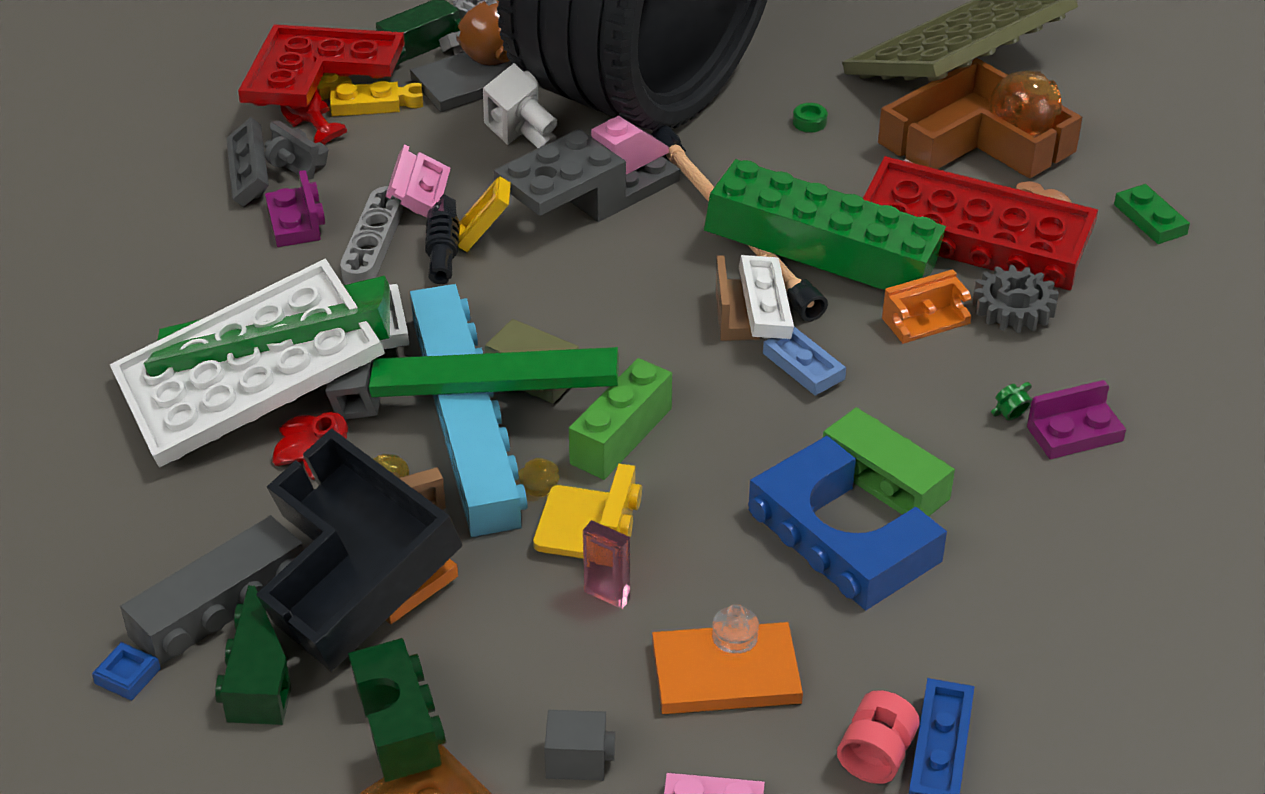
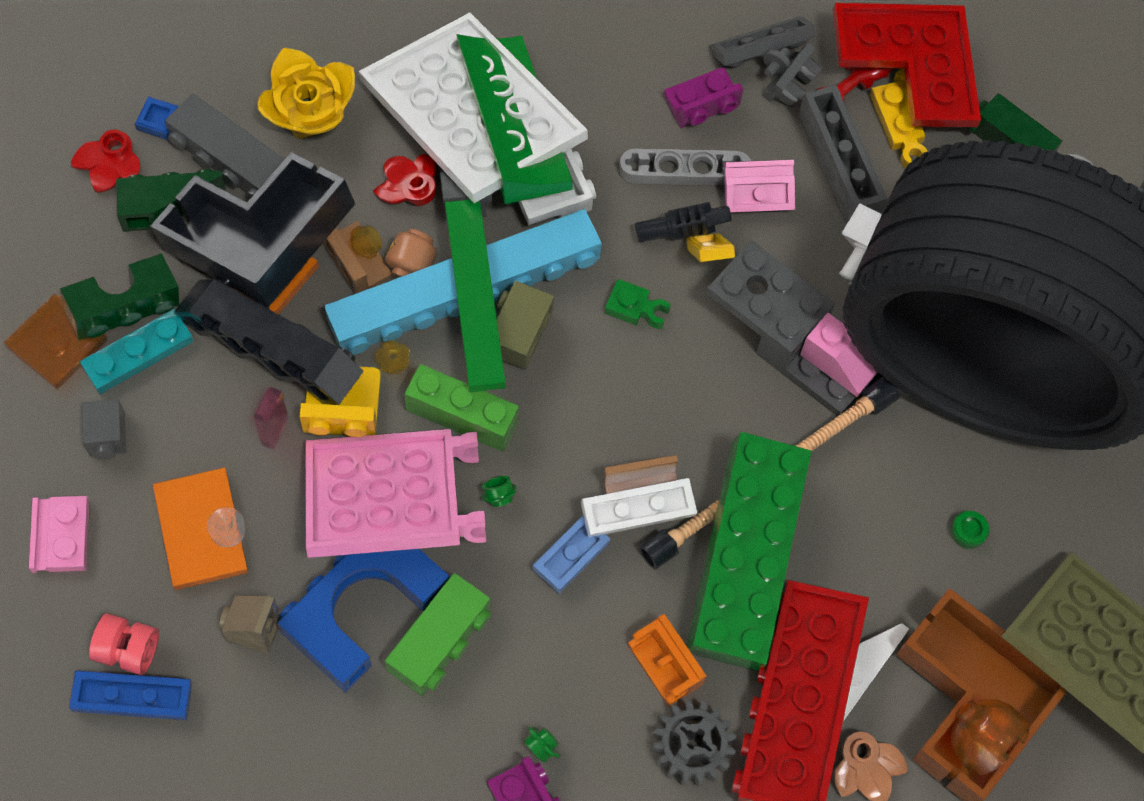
camera: 75 degrees right, 25 degrees up
none -> red plate [71,130,140,193]
none -> teal plate [80,309,194,395]
none -> black brick [174,279,364,405]
none -> dark tan slope [219,596,281,654]
none -> yellow brick [257,48,355,139]
none -> bright pink plate [306,429,486,558]
none -> nougat head [385,228,437,279]
none -> green plate [482,476,517,507]
none -> green plate [604,279,671,329]
none -> dark grey brick [799,85,887,224]

